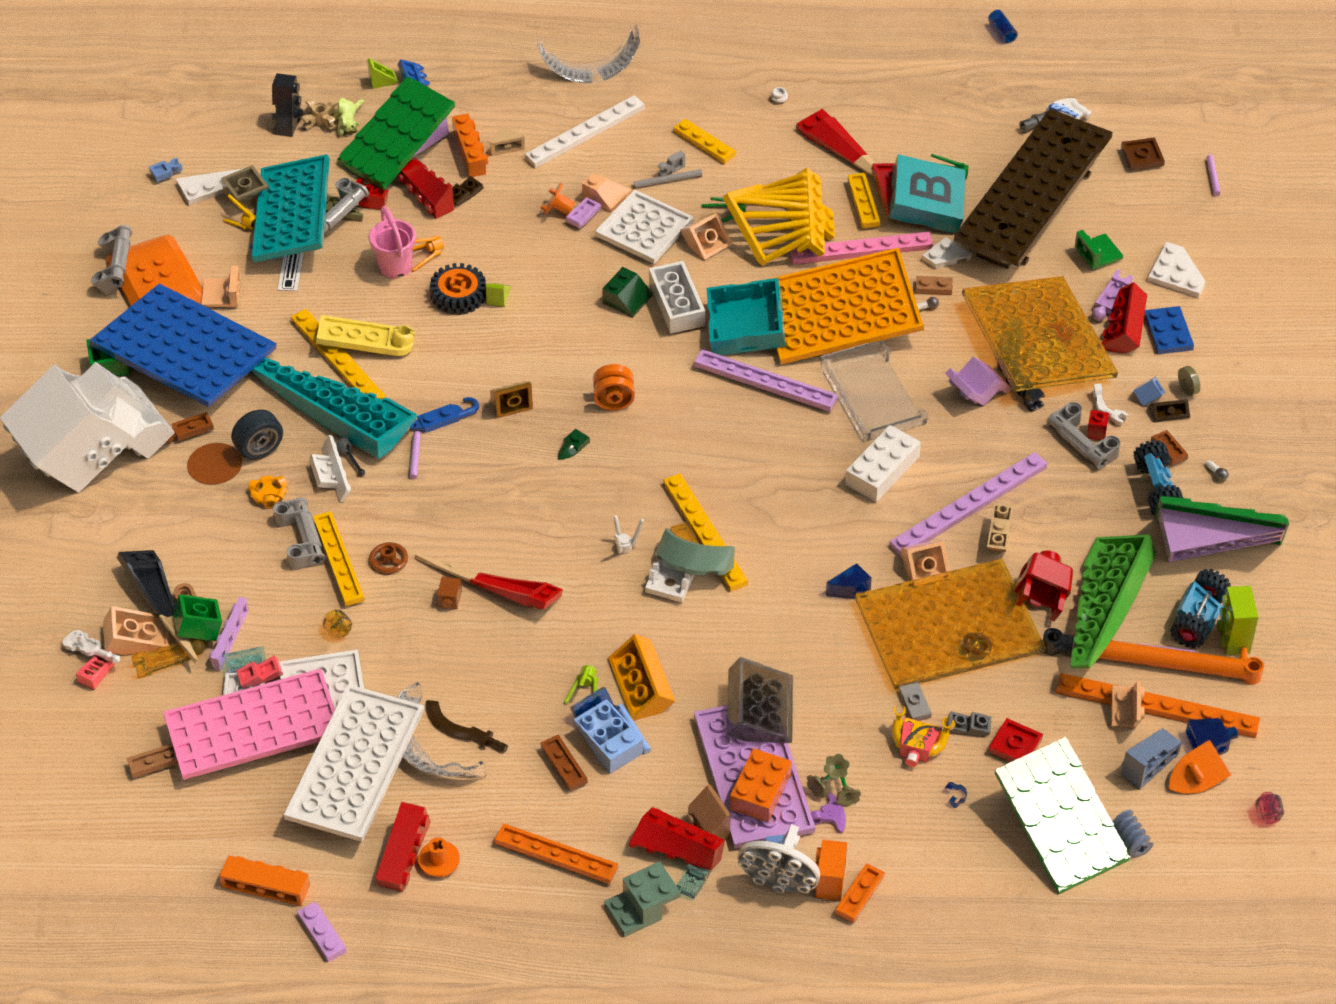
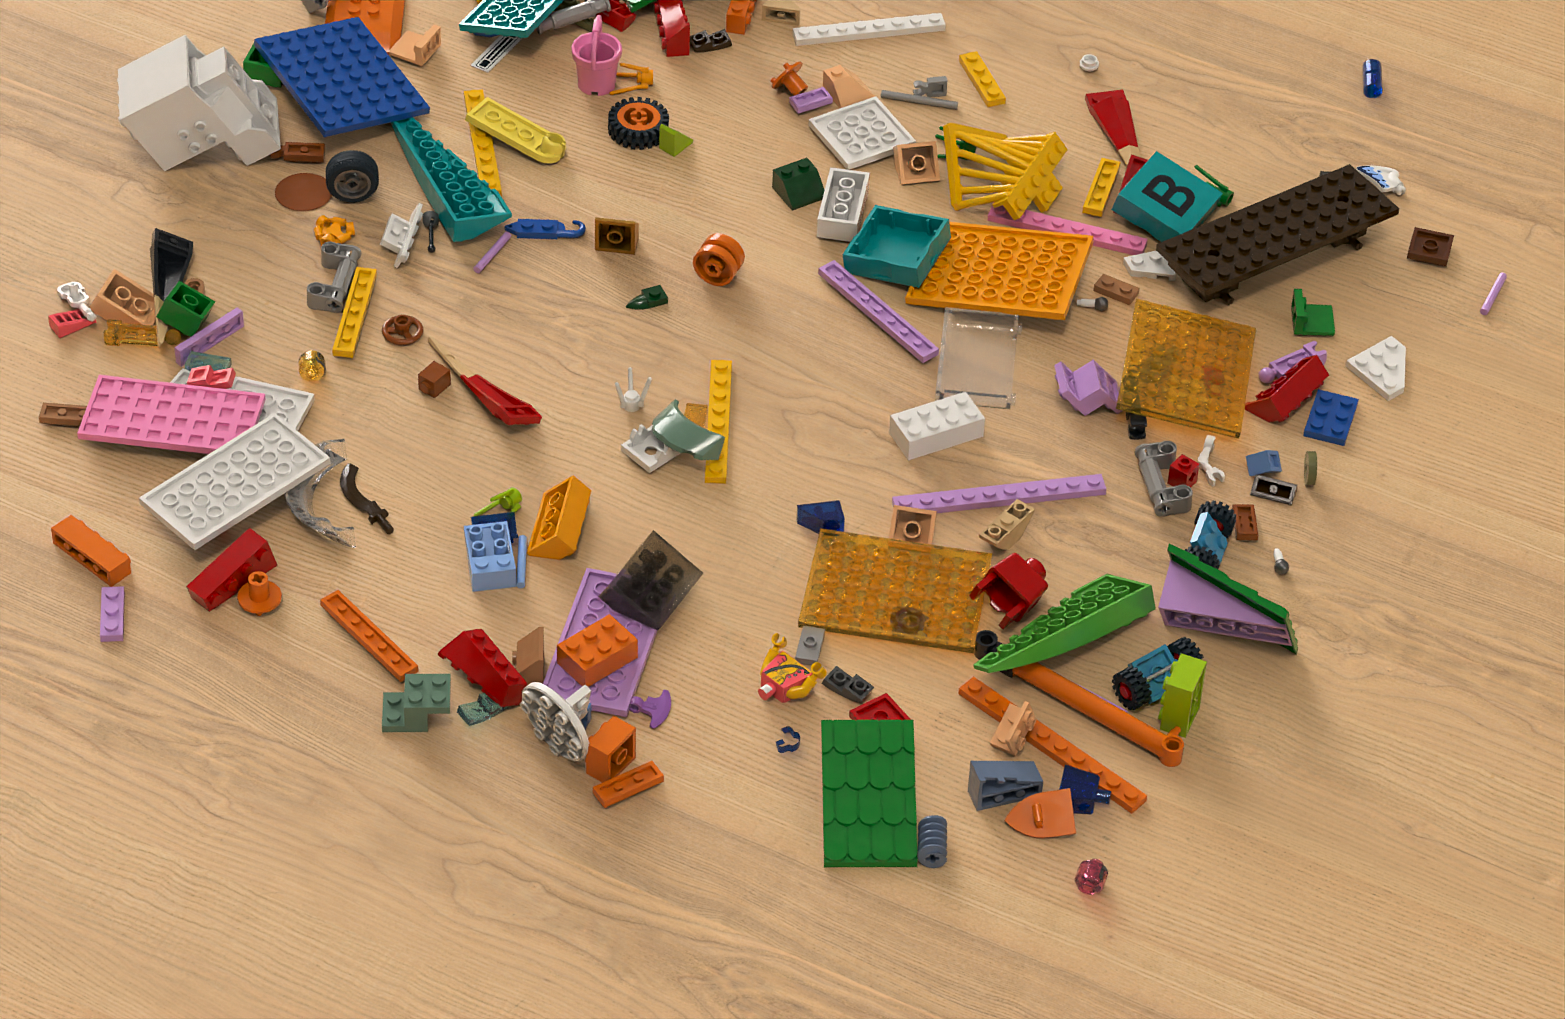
camera: 25 degrees right, 5 degrees down
dark orange plate [540,734,588,791] -> none
olive plant [807,754,861,807] -> none

